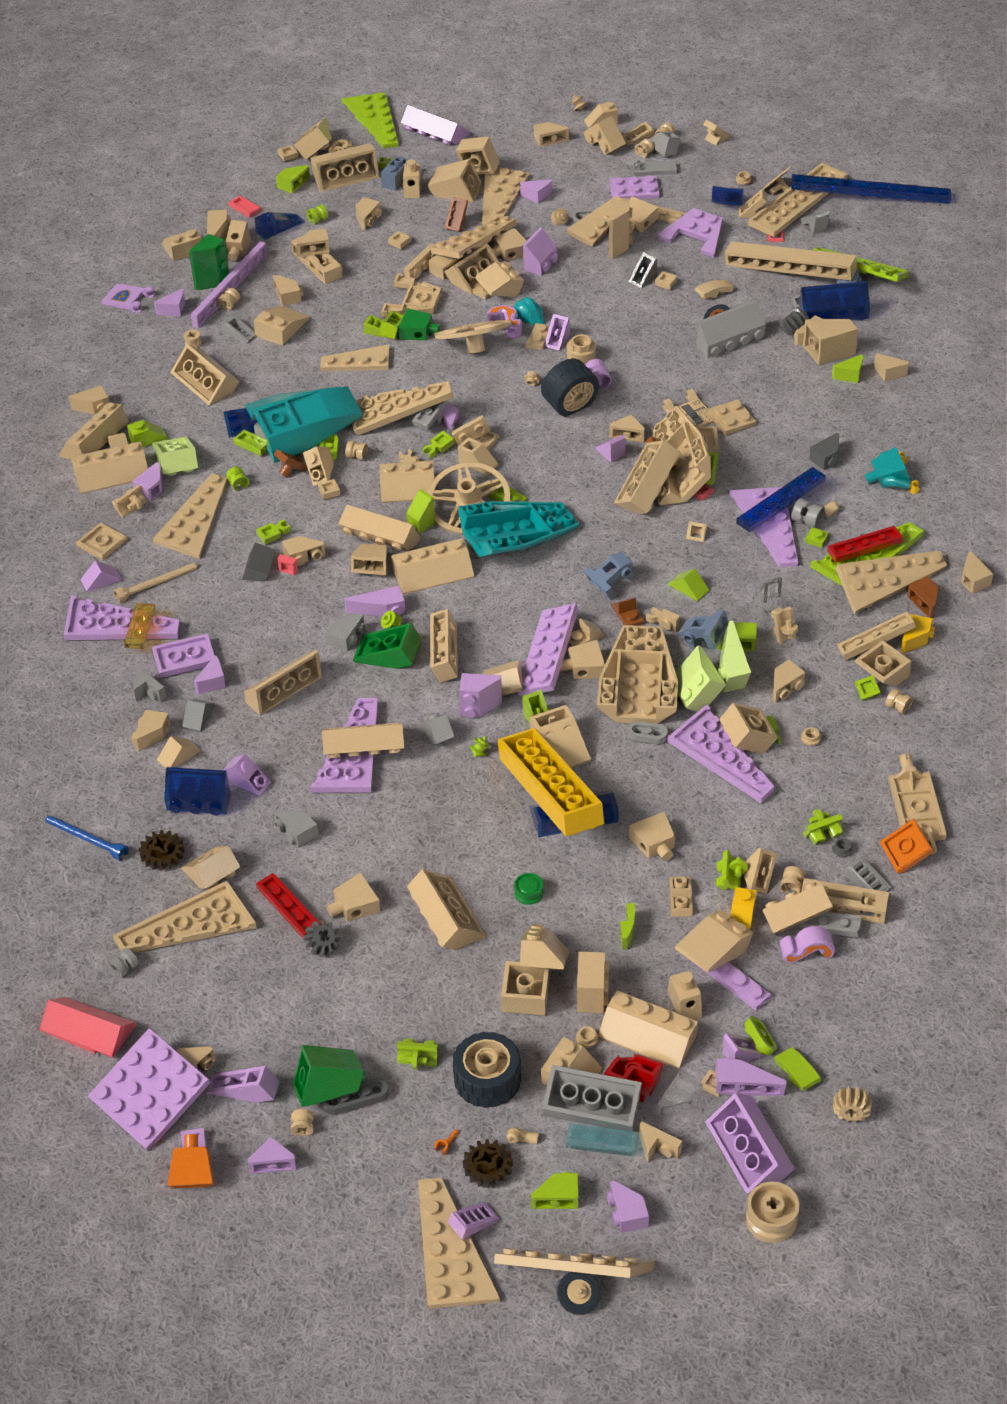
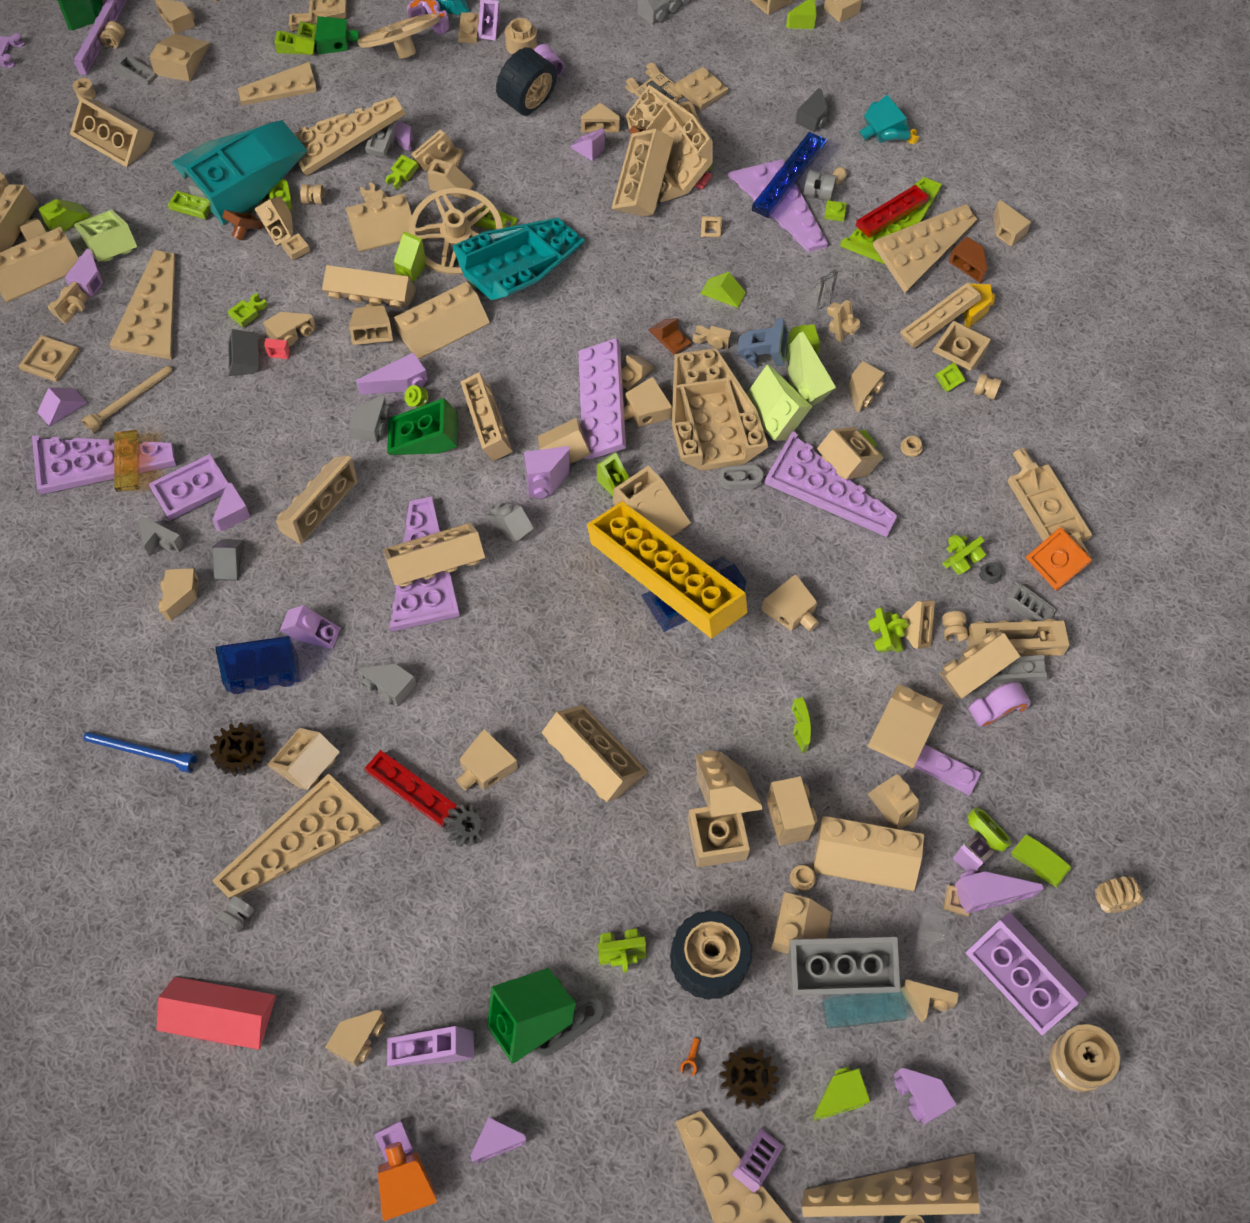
camera: 20 degrees left, 15 degrees up
lavender plate [88,1028,211,1151] -> none
lavender slope [154,289,186,316] -> none
tan slope [157,736,201,771] -> none
clear blue plate [223,408,258,438] -> none
lime wheel [226,466,249,491] -> none
tan wheel [291,1109,314,1136] -> none
lime wheel [469,736,491,757] -> none
tan arm [507,1127,539,1144] -> none
green wheel [514,873,544,905] -> none
tan plate [524,371,540,386] -> none
sand blue tile [583,552,634,600] -> none
red brick [604,1054,663,1103] -> none
tan slope [669,876,693,917] -> none
yellow slope [730,887,757,930] -> none

